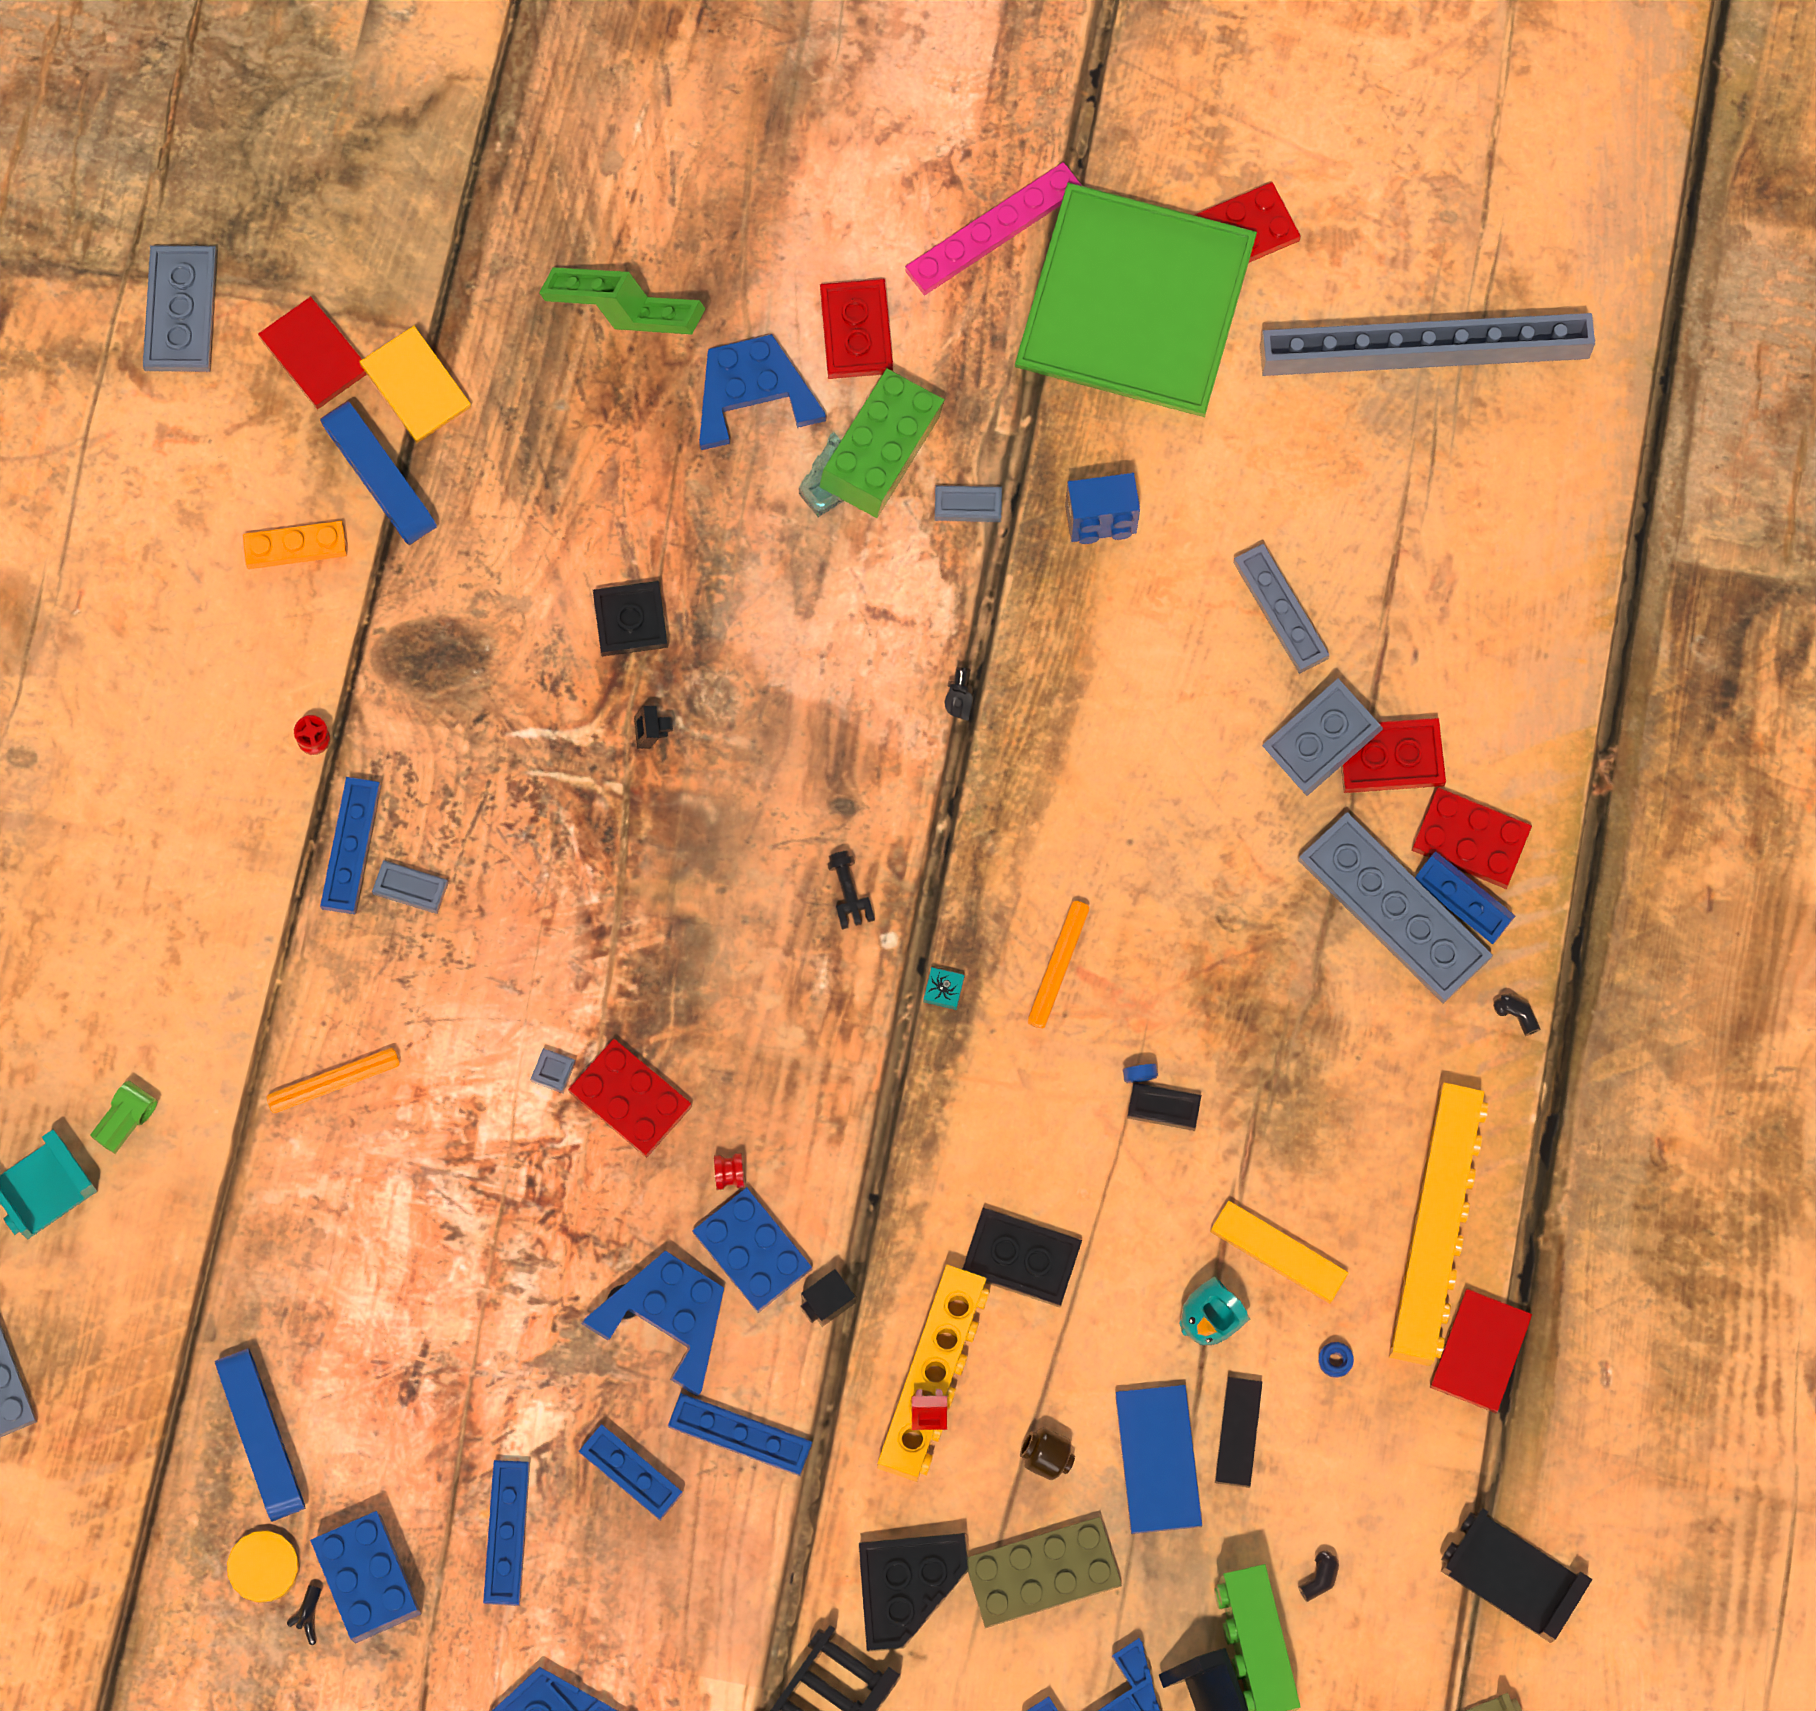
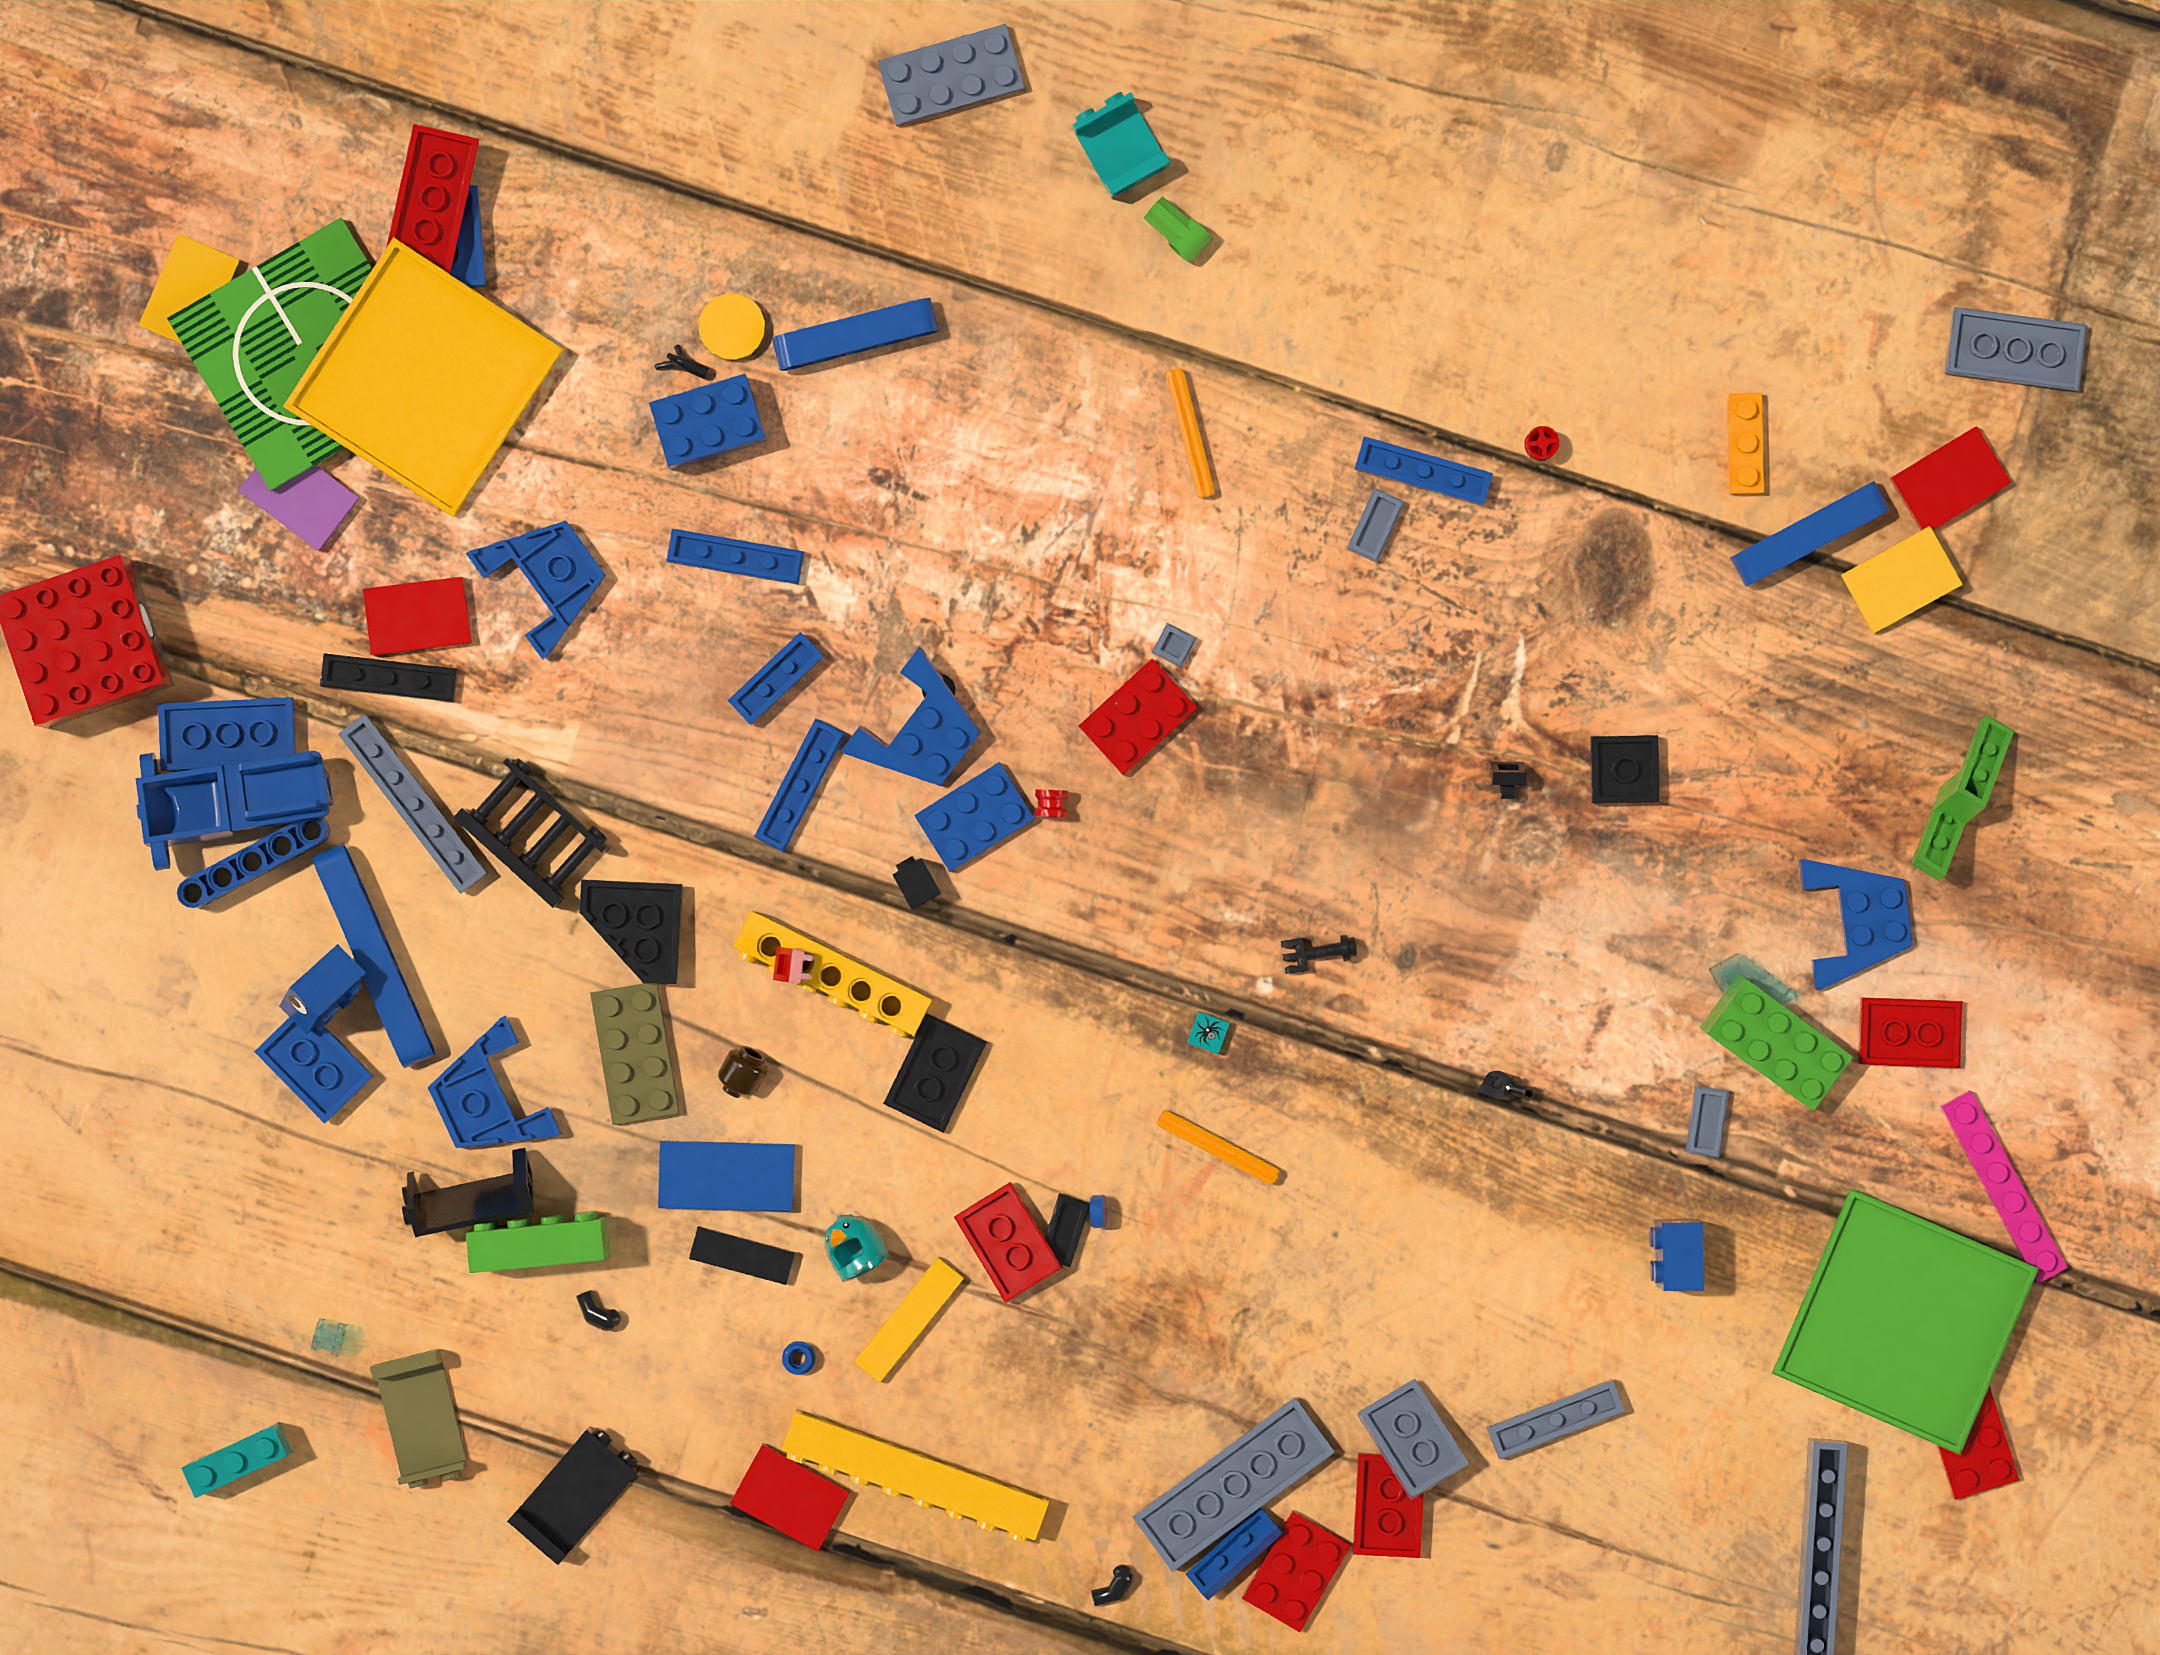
camera: 95 degrees right, 15 degrees up
none -> red tile [954,1182,1064,1303]

